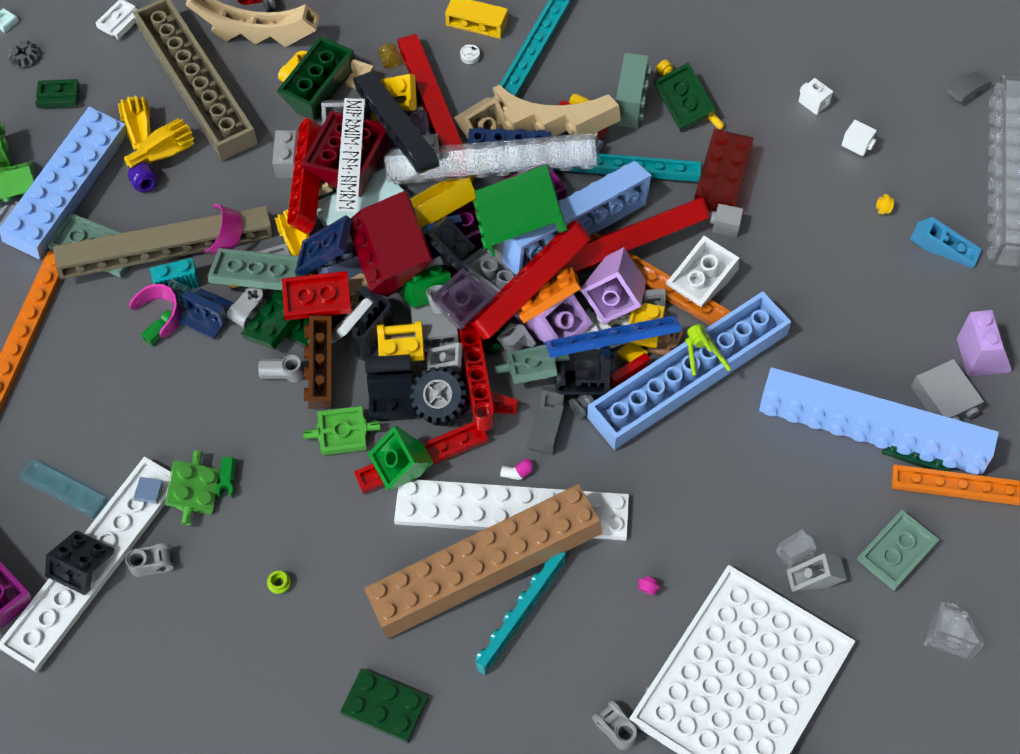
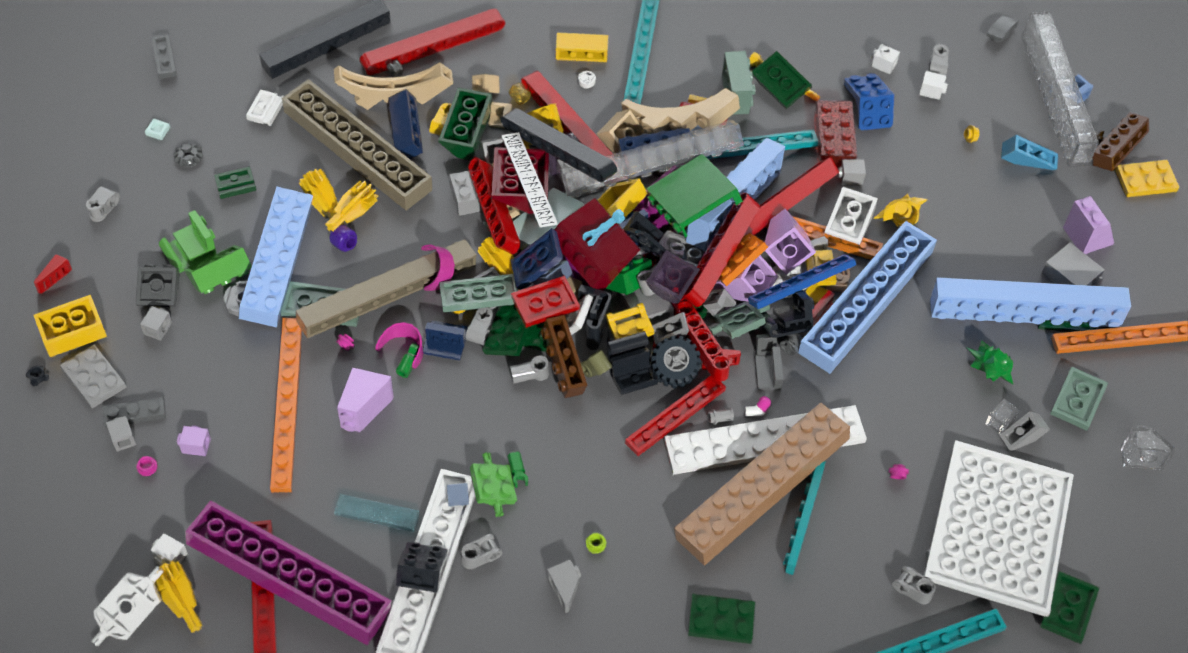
camera: 20 degrees left, 5 degrees down
teal brick [150,258,200,293] -> none
clear light blue arm [168,279,191,307] -> none
bright green plate [303,406,381,456] -> none
green slope [368,426,434,491] -> none
lime plant [685,324,731,376] -> none
none -> dark pink plate [336,334,354,351]
none -> lavender slope [337,368,394,432]
none -> dark blue brick [389,89,423,159]
none -> tan panel [472,74,499,93]
none -> light grey slope [547,560,581,613]
none -> olive piece [581,350,612,378]
none -> medium azure piece [583,209,625,246]
none -> light grey pin [708,408,734,425]
none -> blue bracket [844,74,894,130]
none -> yellow hair [873,194,927,227]
none -> light grey piece [928,44,949,76]
none -> green hair [966,340,1014,385]

